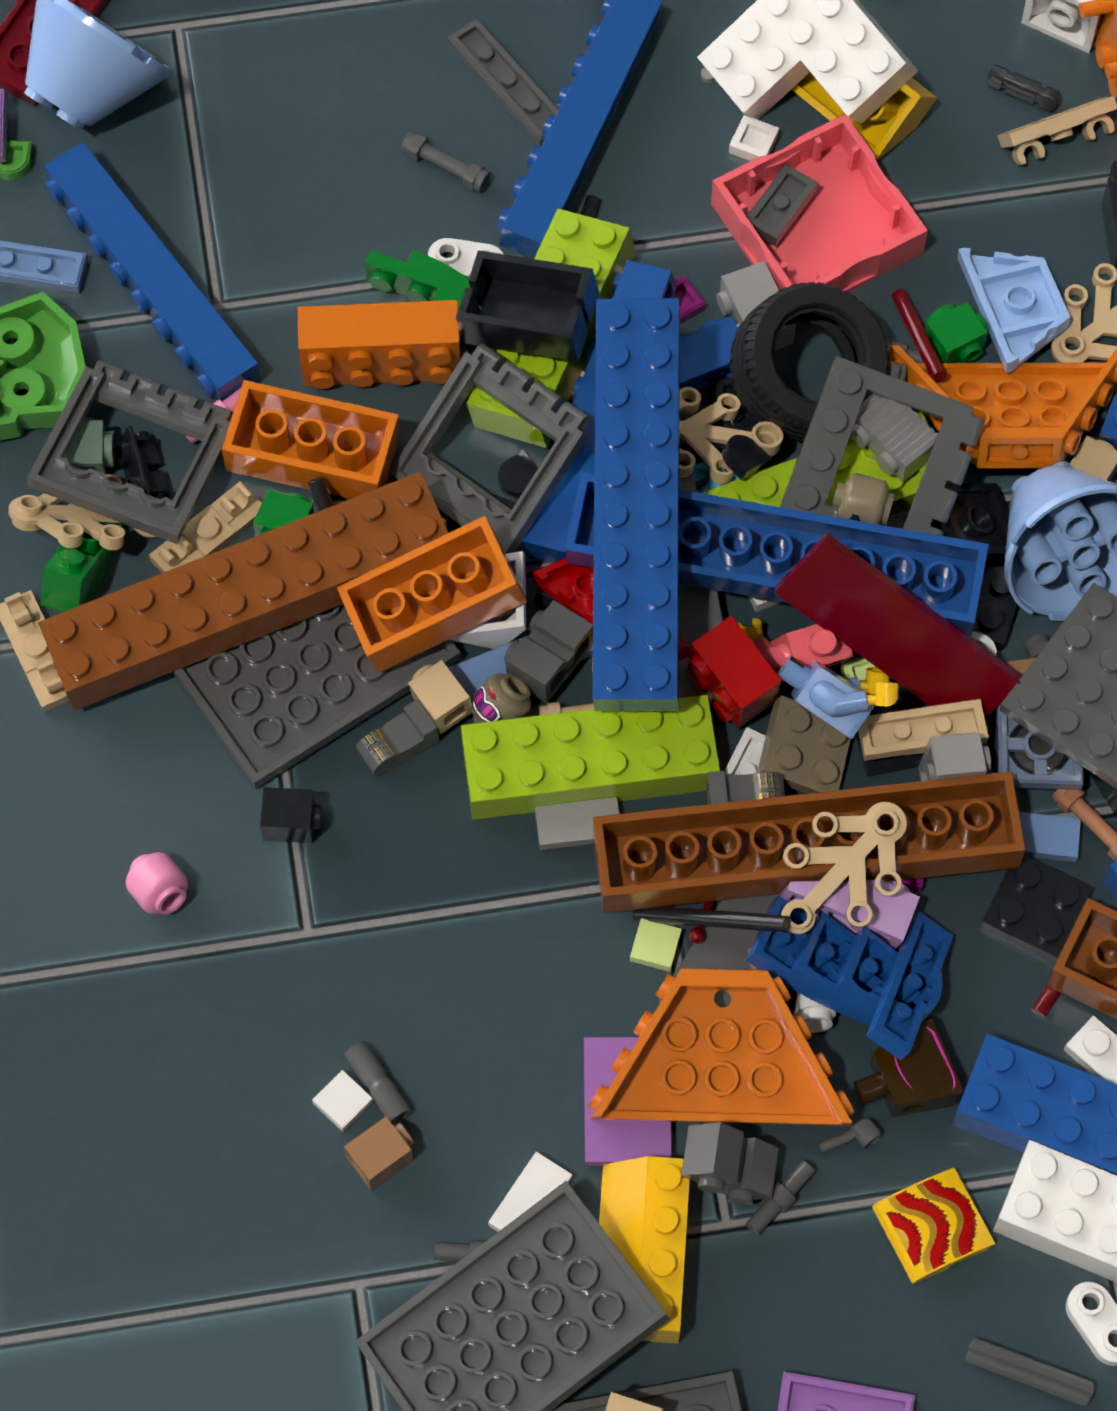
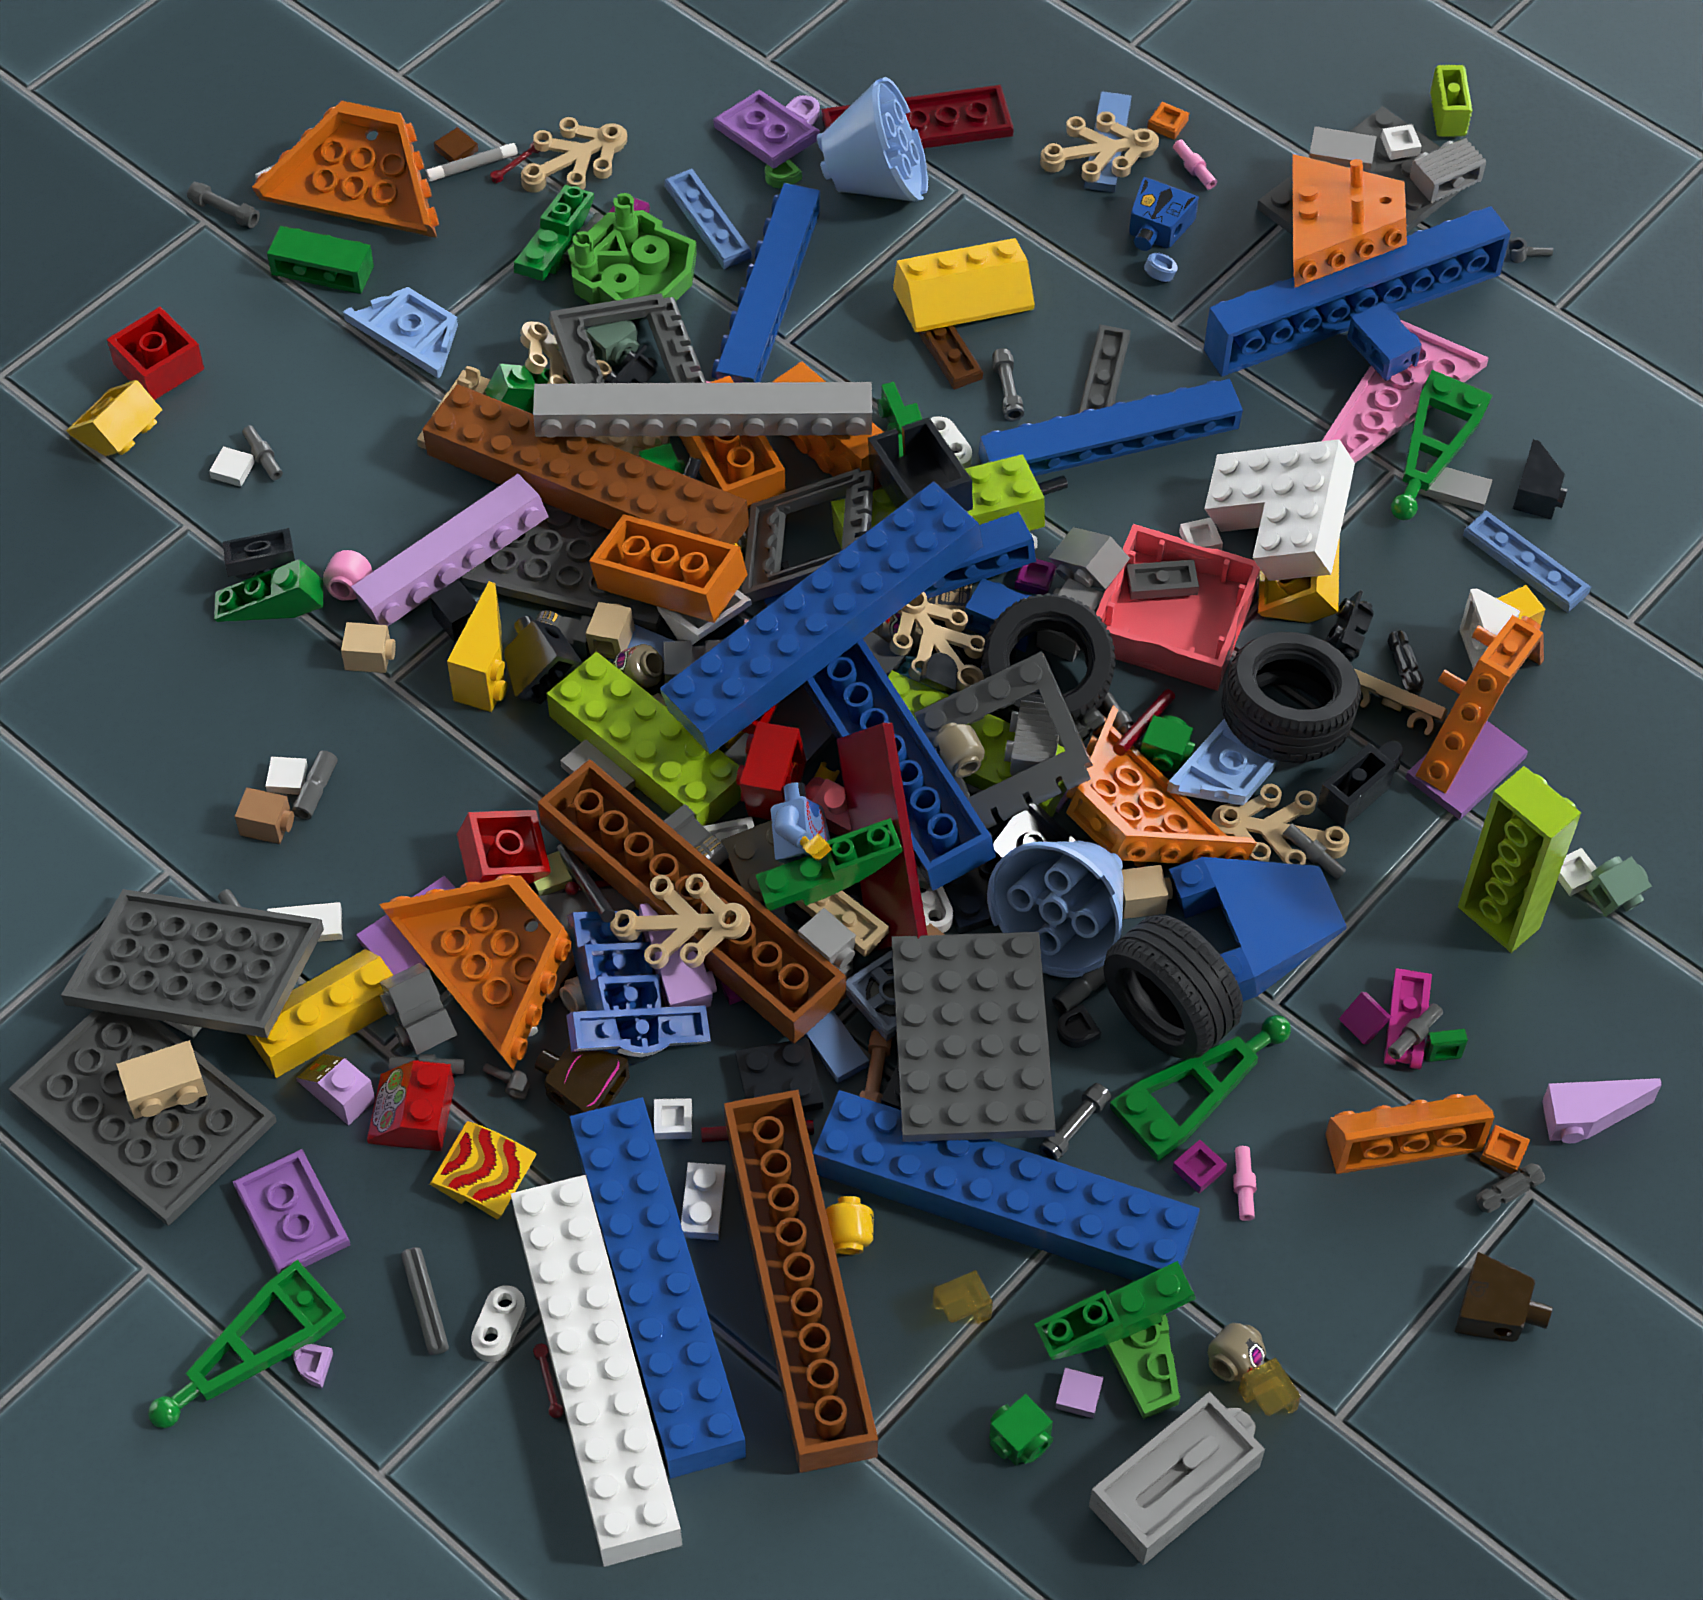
camera: 50 degrees right, 10 degrees down
none -> green slope [214,559,323,622]
none -> black plate [223,528,295,578]
none -> lavender slope [296,1053,375,1126]
none -> tan brick [341,622,396,673]
none -> lavender brick [351,474,549,626]
none -> red slope [367,1060,455,1151]
none -> yellow slope [447,581,508,712]
none -> red slope [457,810,551,884]
none -> torso [504,616,582,704]
none -> light grey brick [533,382,872,438]
none -> white tile [654,1099,692,1140]
none -> green slope [755,818,903,911]
none -> yellow slope [893,238,1035,333]
none -> reddish brown tile [897,298,983,390]
none -> light grey brick [1048,527,1130,589]
none -> black tyre [1221,632,1361,763]
none -> black hinge [1326,590,1374,662]

